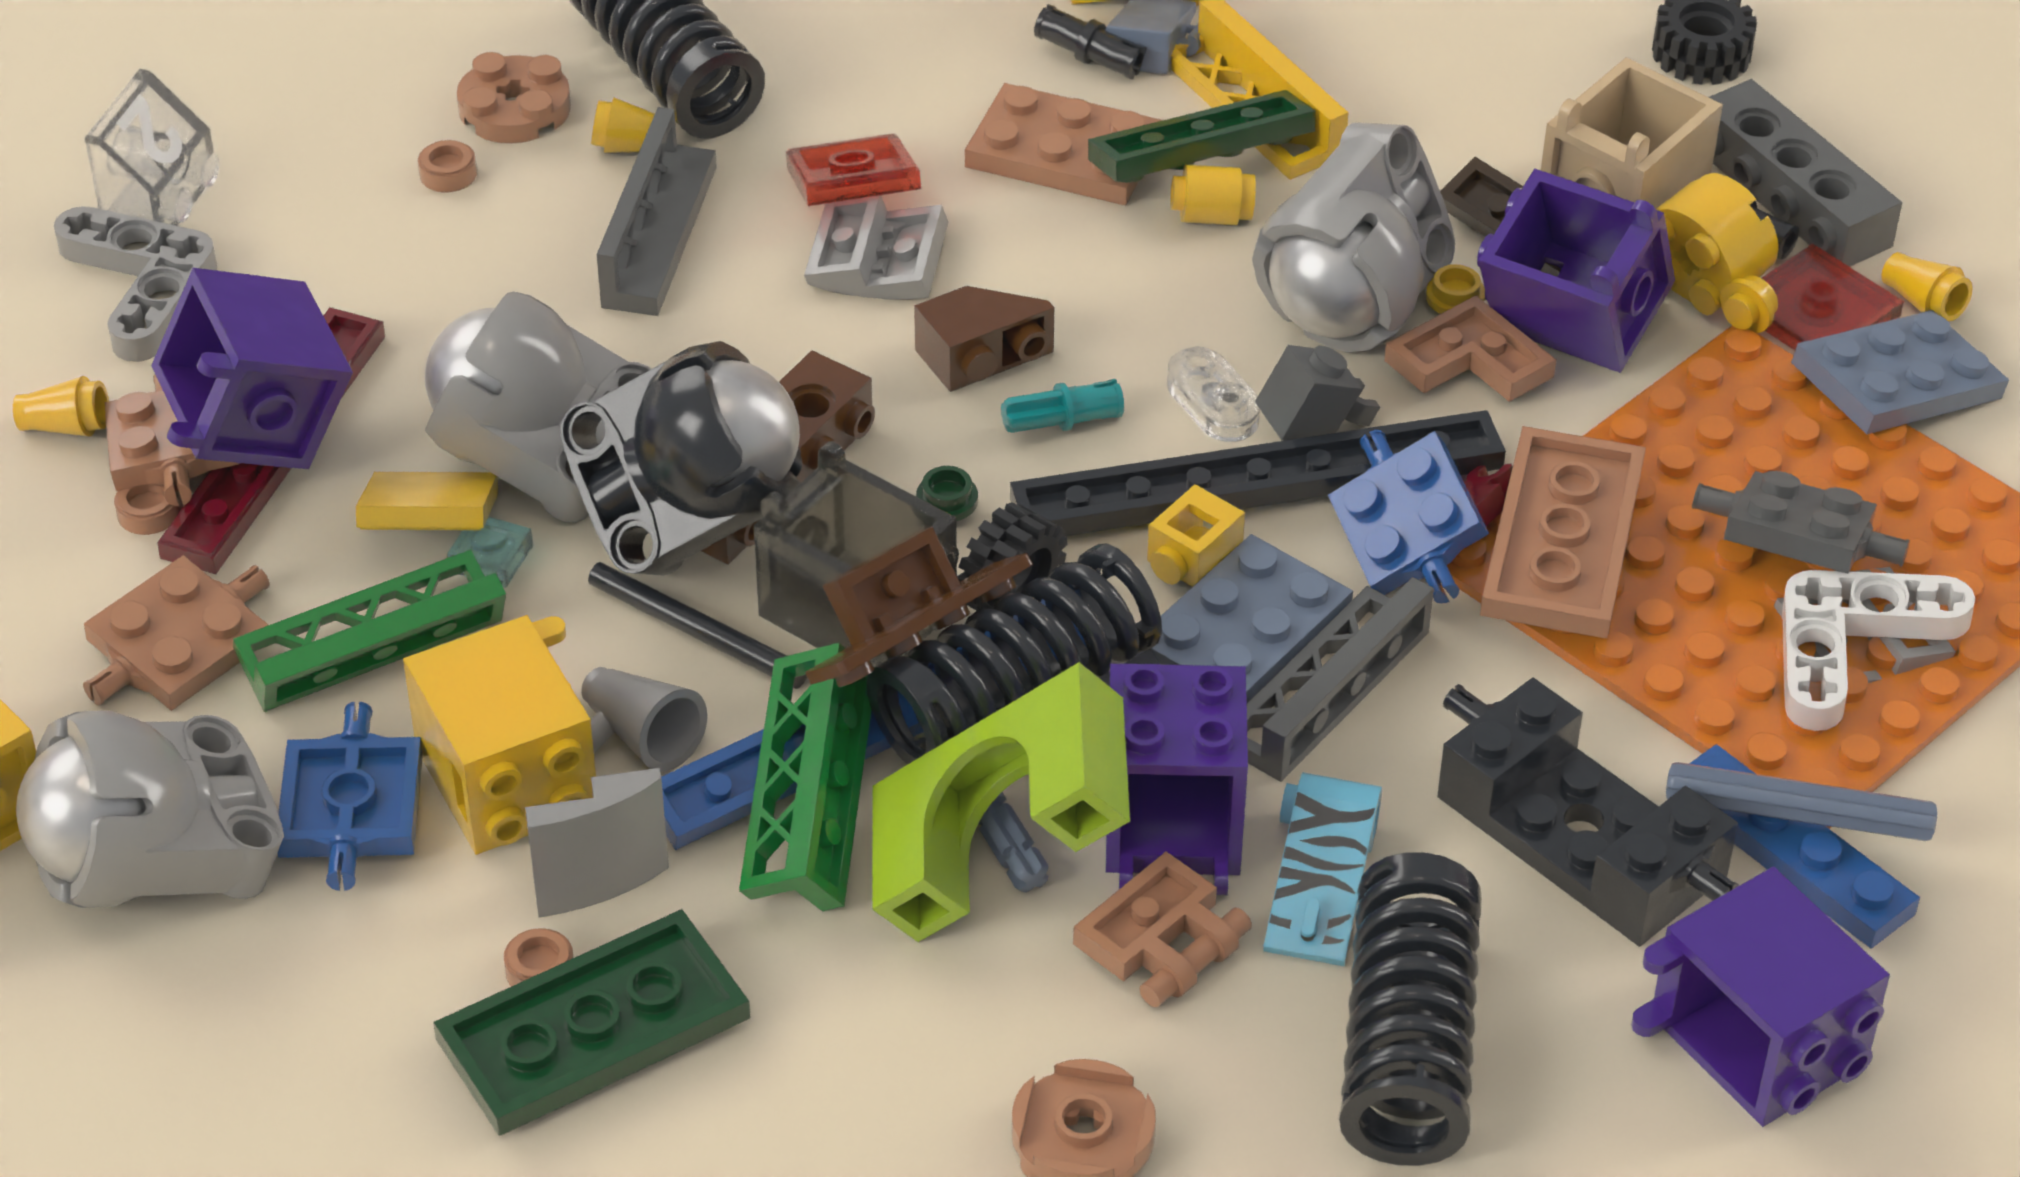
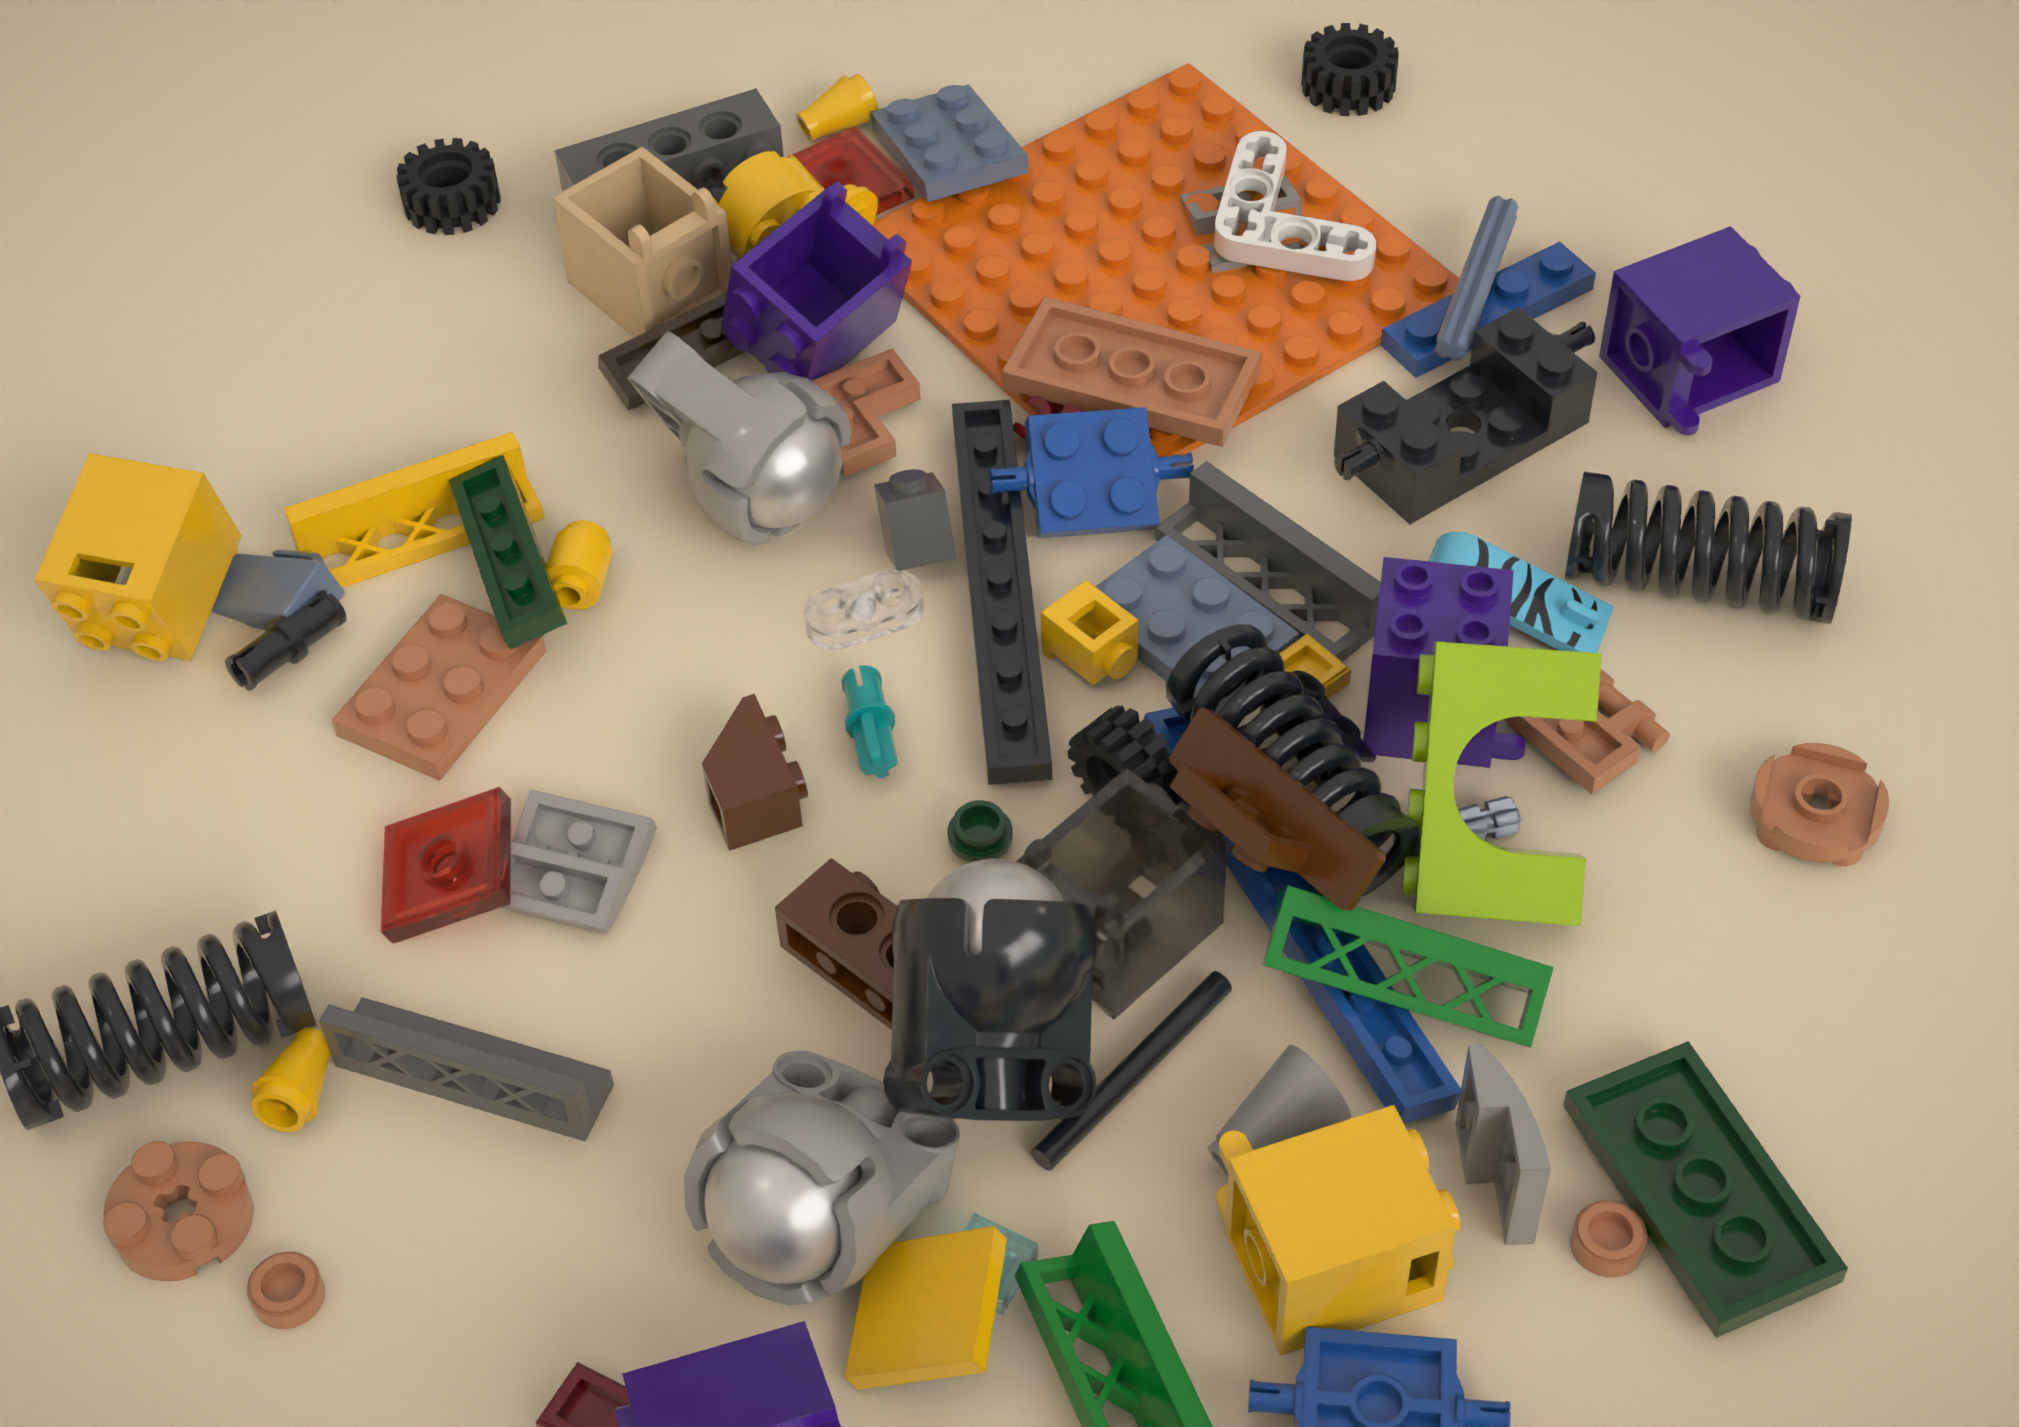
camera: 80 degrees left, 5 degrees up
dark grey plate [1692,471,1910,574] -> none

